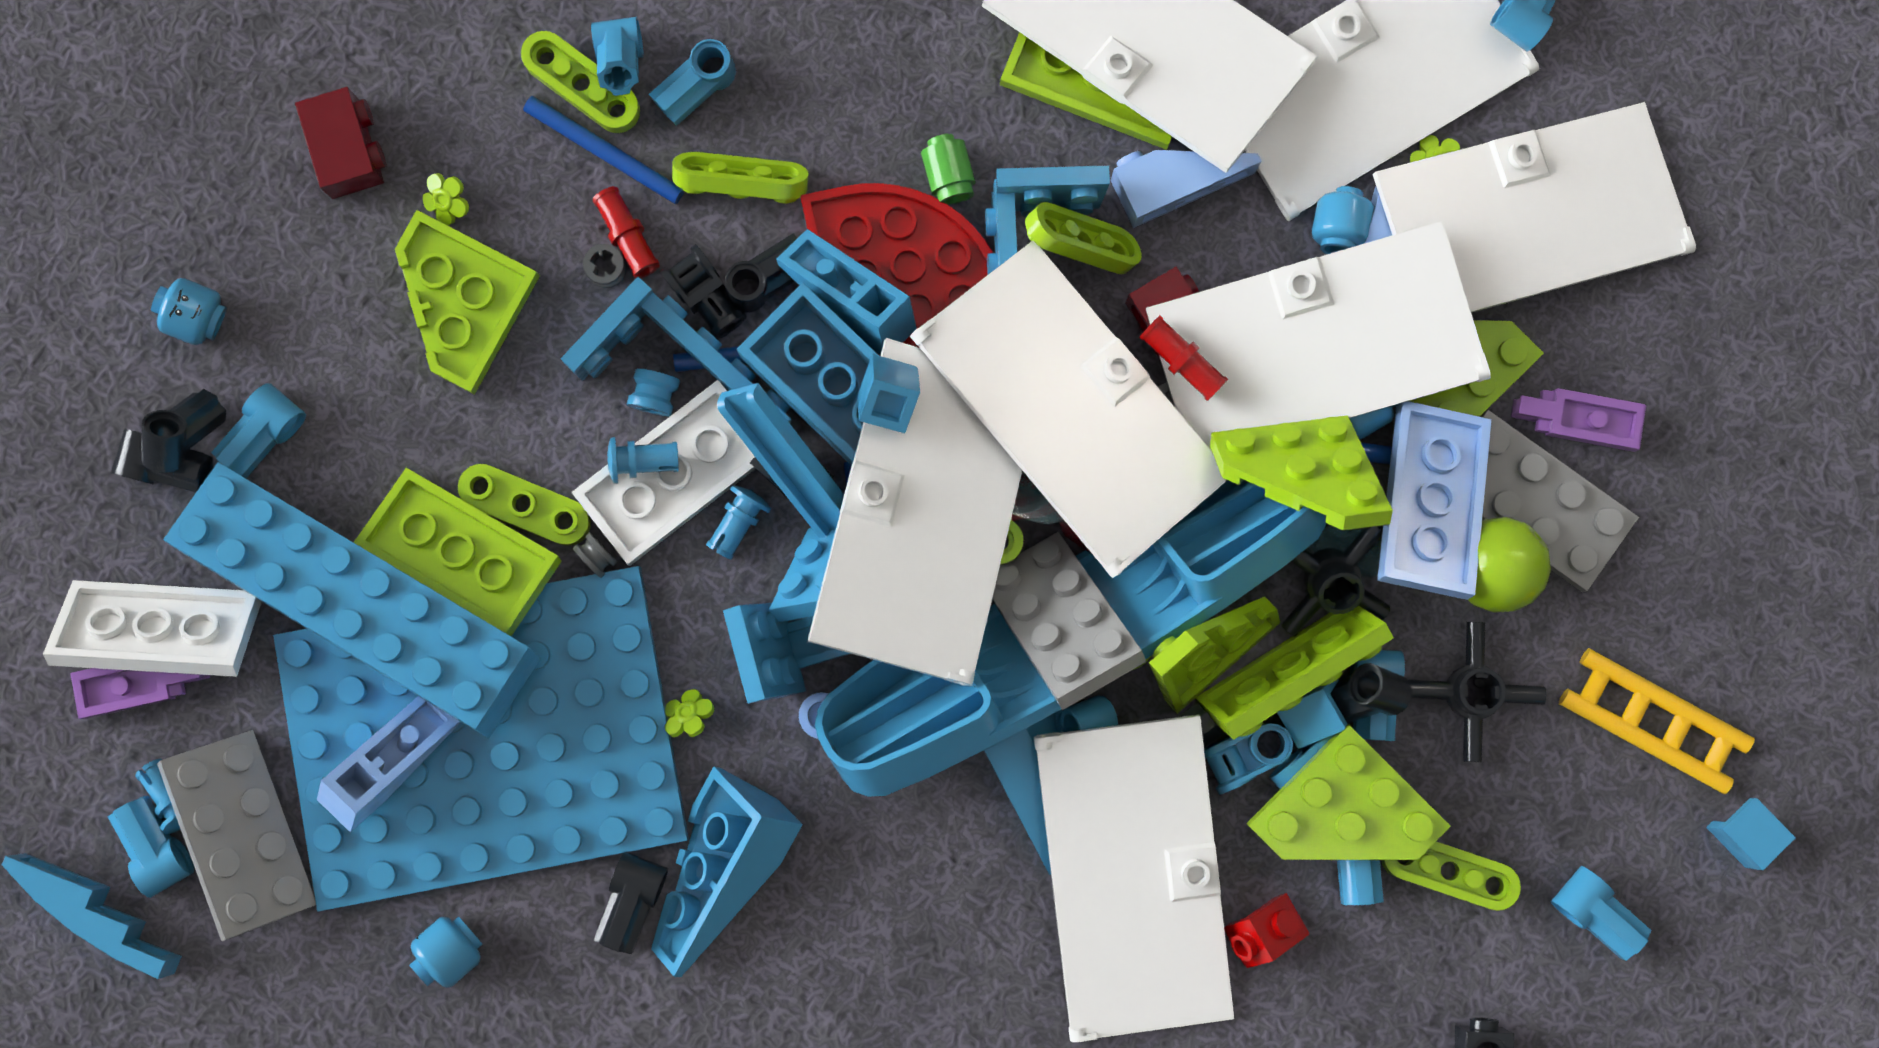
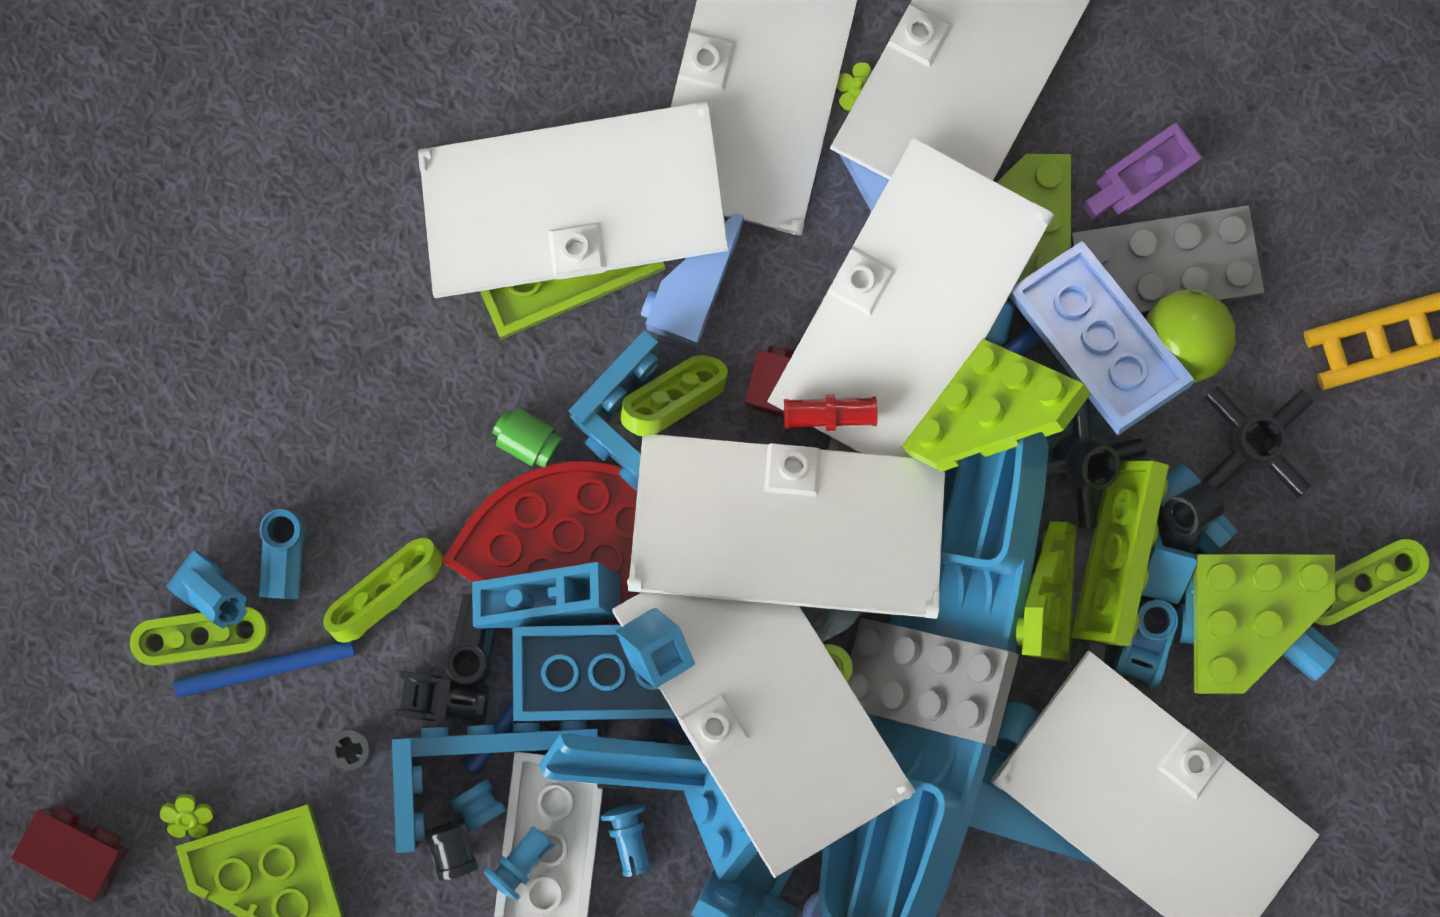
camera: 40 degrees left, 0 degrees up
red pin [592,186,660,279] -> none
red bracket [1224,893,1310,968] -> none
dark azure head [1312,186,1375,254] -> none
none -> black piece [425,820,479,881]

